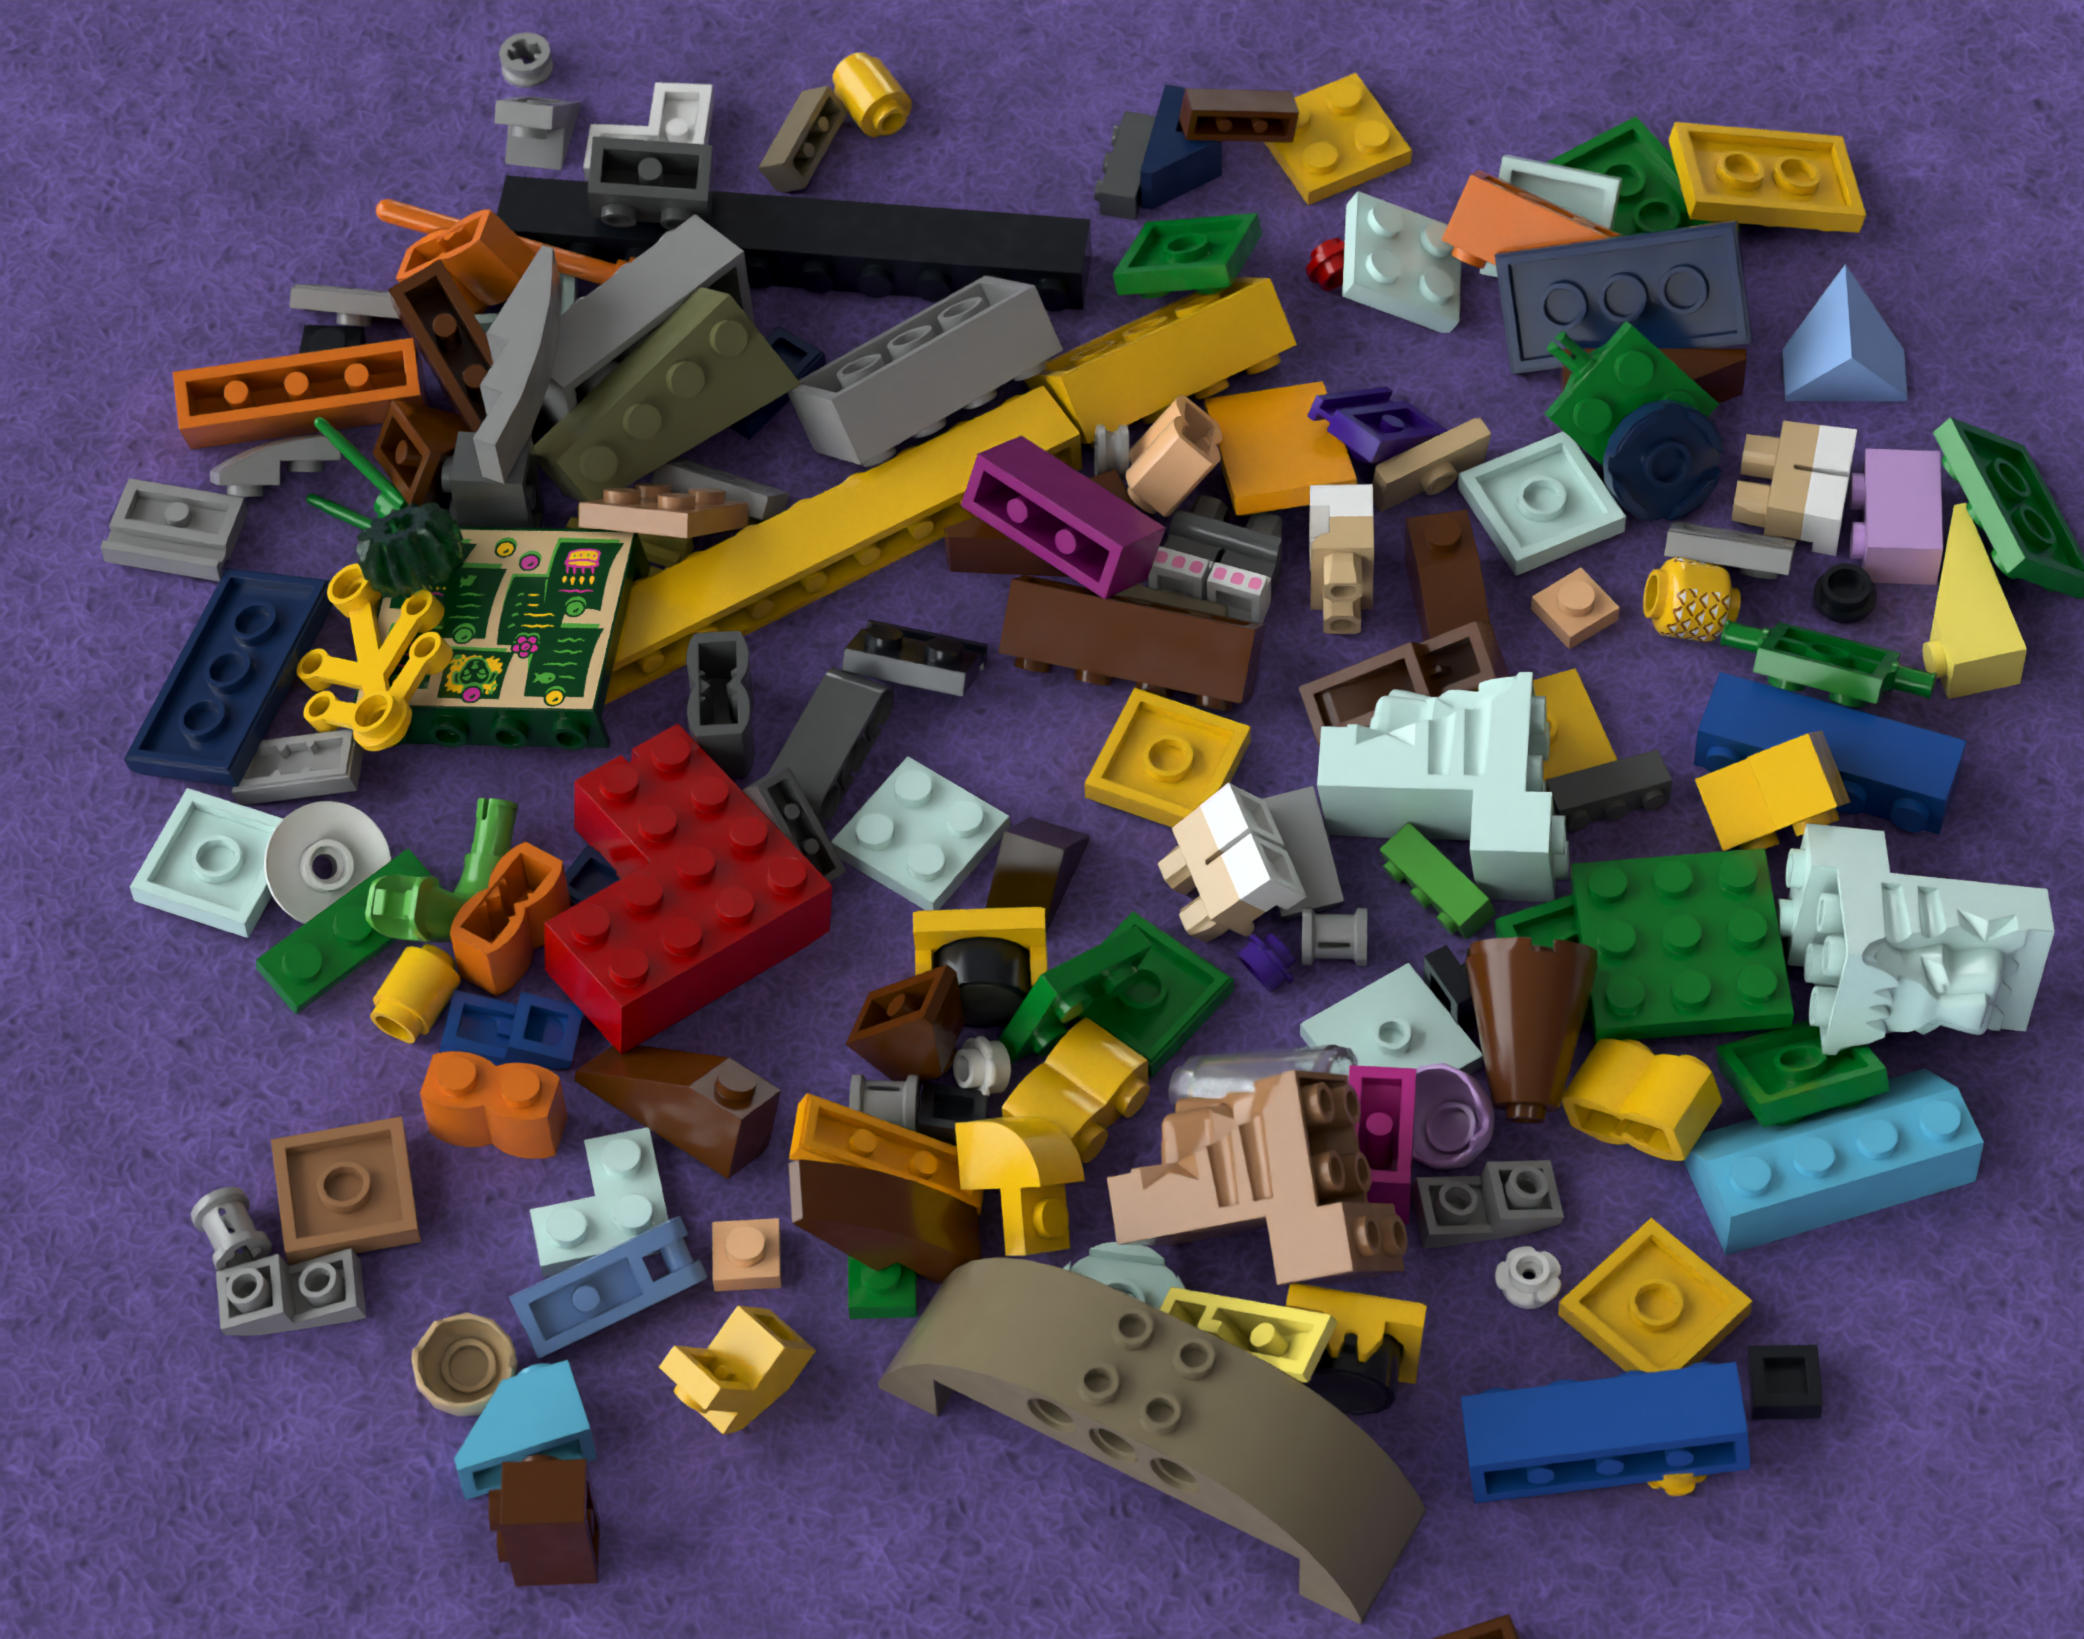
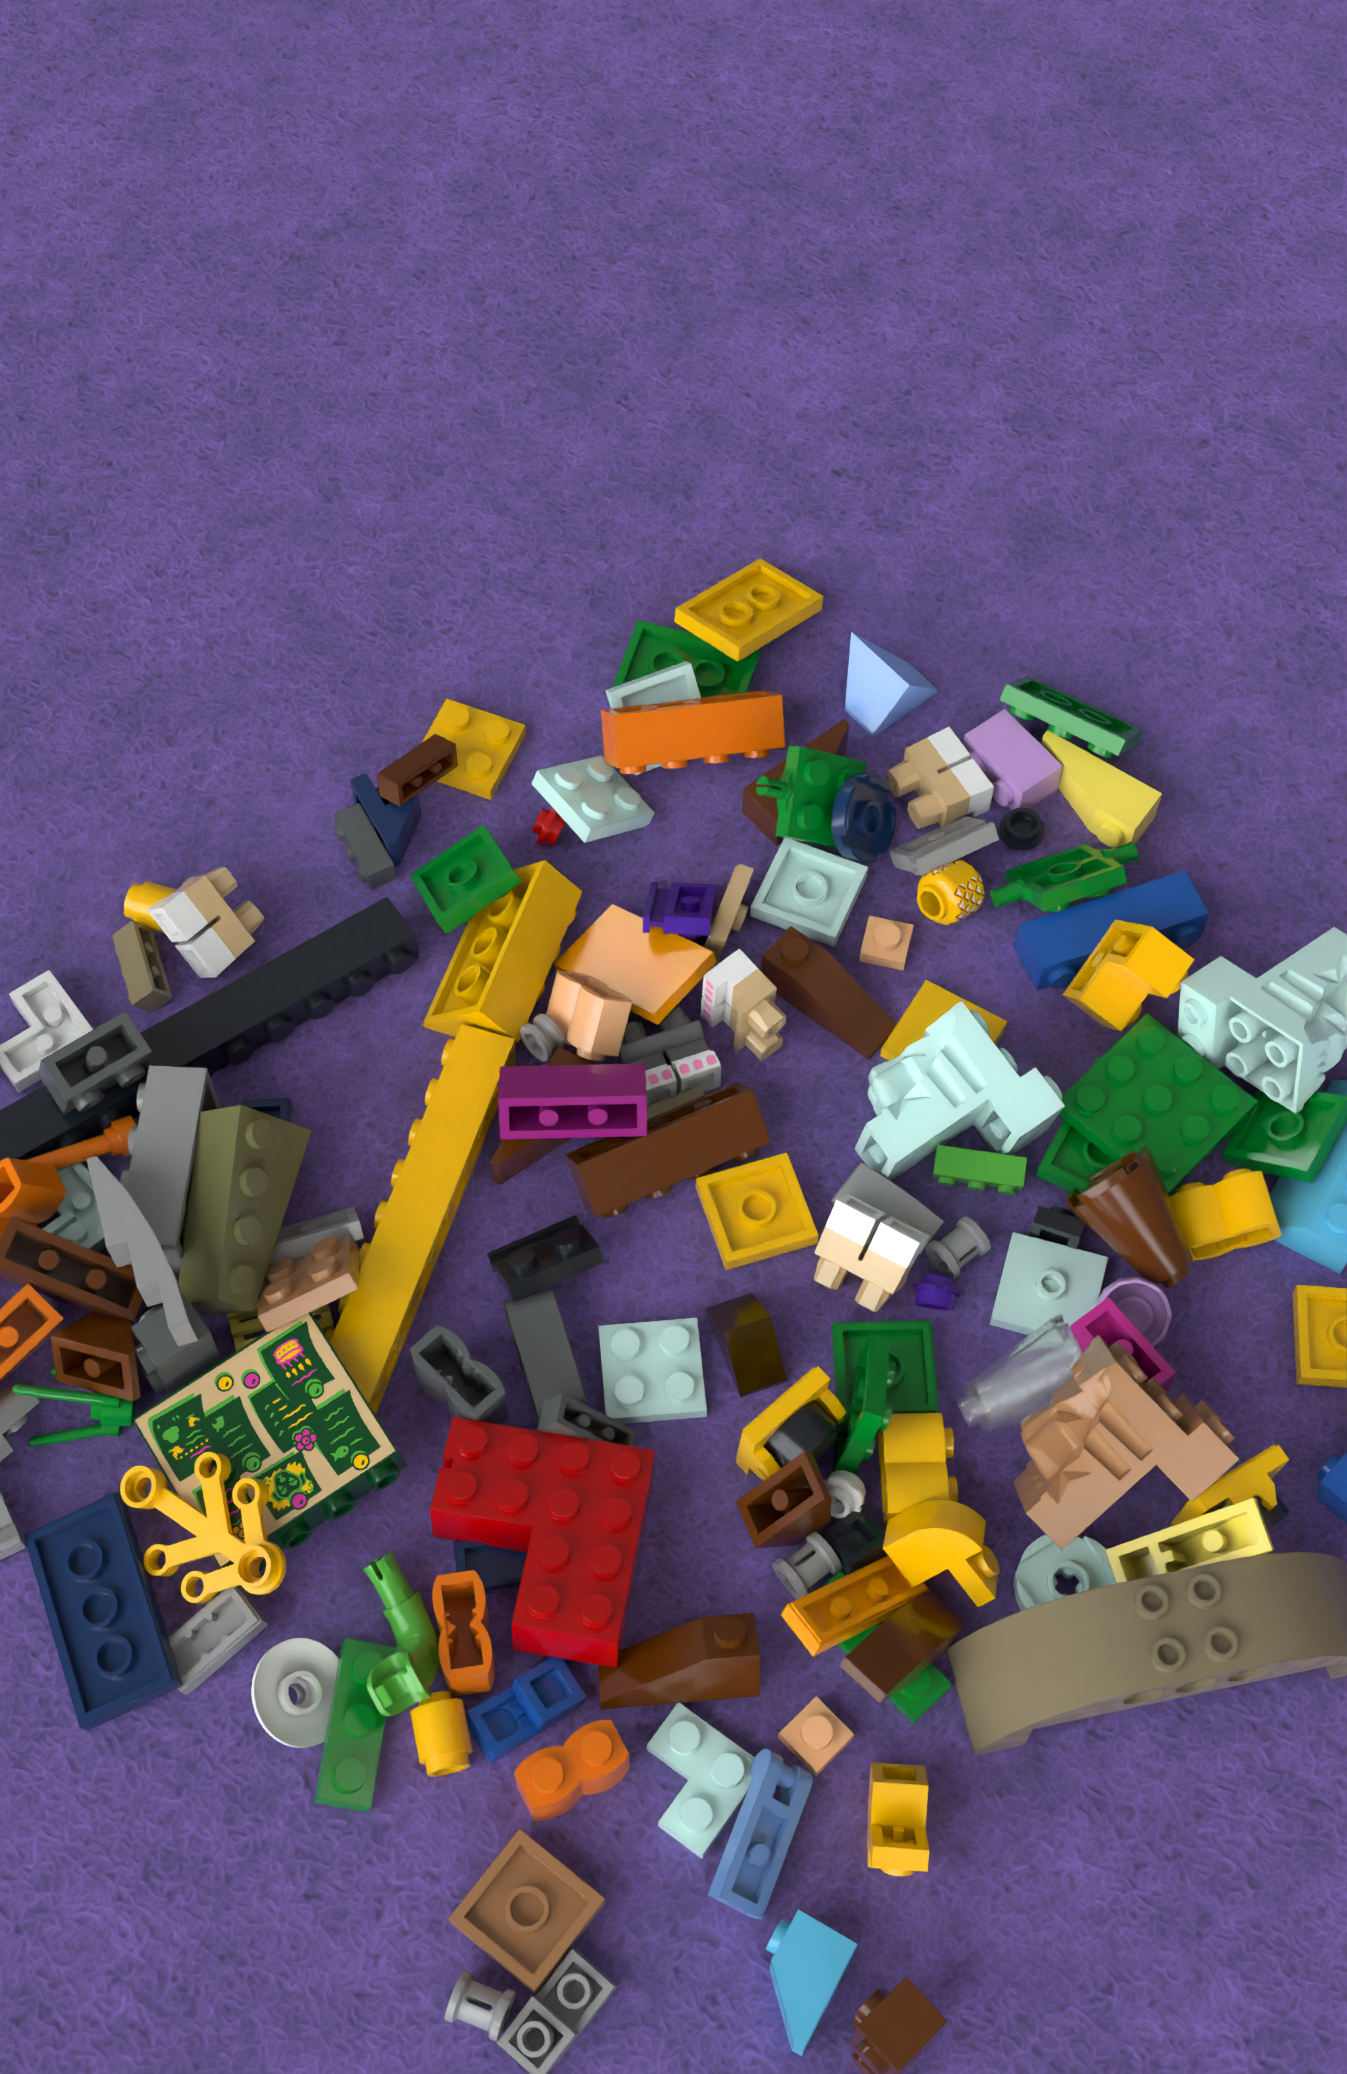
camera: 45 degrees left, 5 degrees up
light aqua plate [130,788,283,938] -> none
clear green gear [355,502,465,598] -> none
tan hair [411,1312,518,1417] -> none
light grey brick [787,276,1063,467] -> none
reddish brown slope [1298,620,1510,746] -> none
light grey slope [1411,1160,1564,1249] -> none
dark blue tile [1495,220,1753,374] -> none
white plate [1495,1246,1561,1309] -> none
dark grey piece [1545,749,1672,831] -> none
none -> hips [147,867,264,978]

